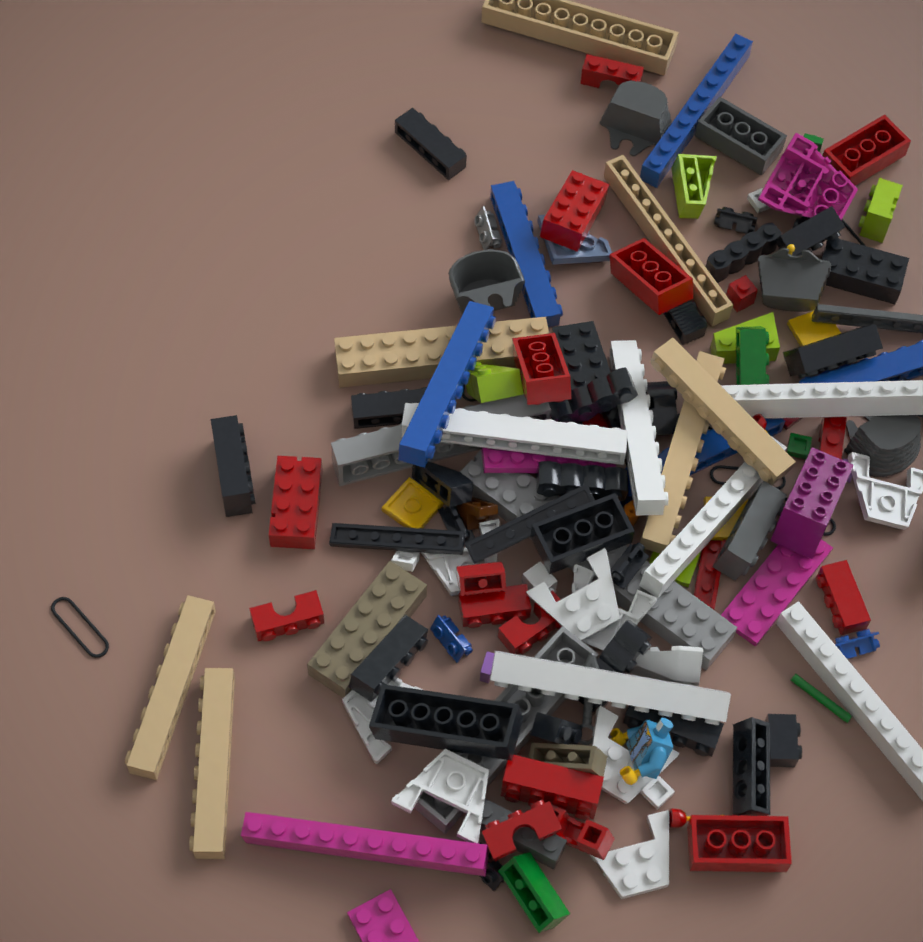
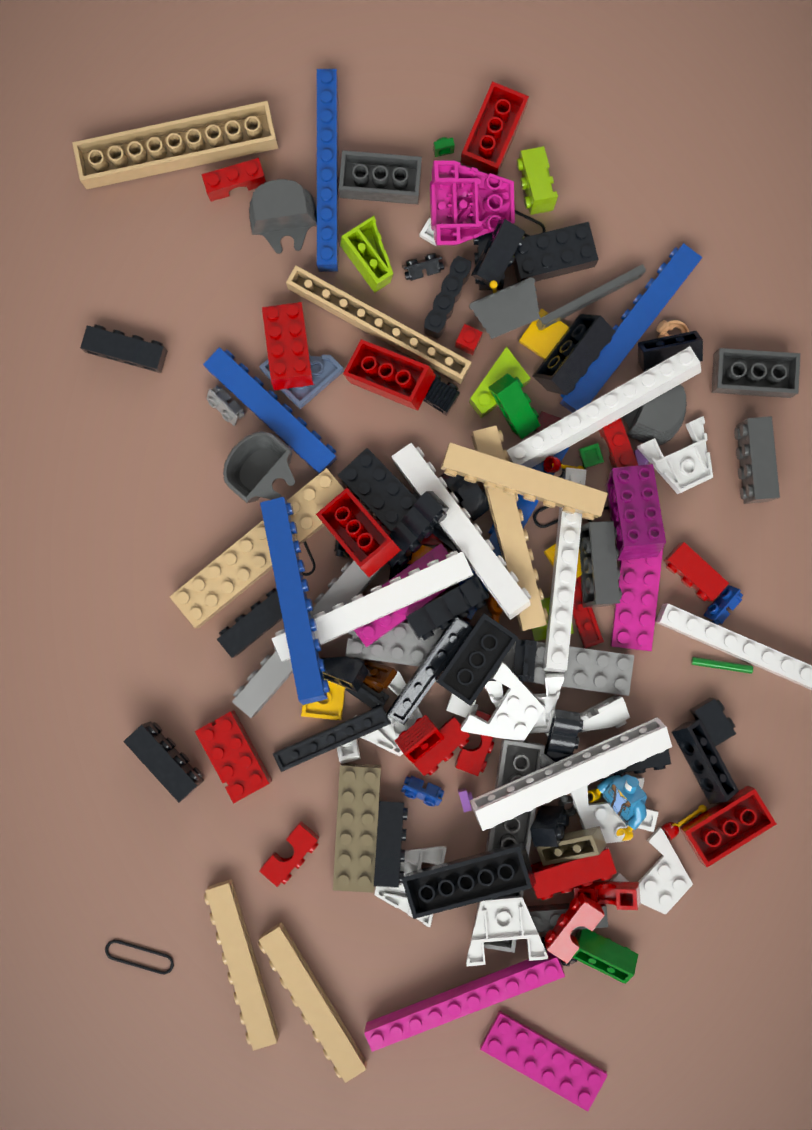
camera: 25 degrees left, 25 degrees up
lime wedge [466,362,524,403] -> none

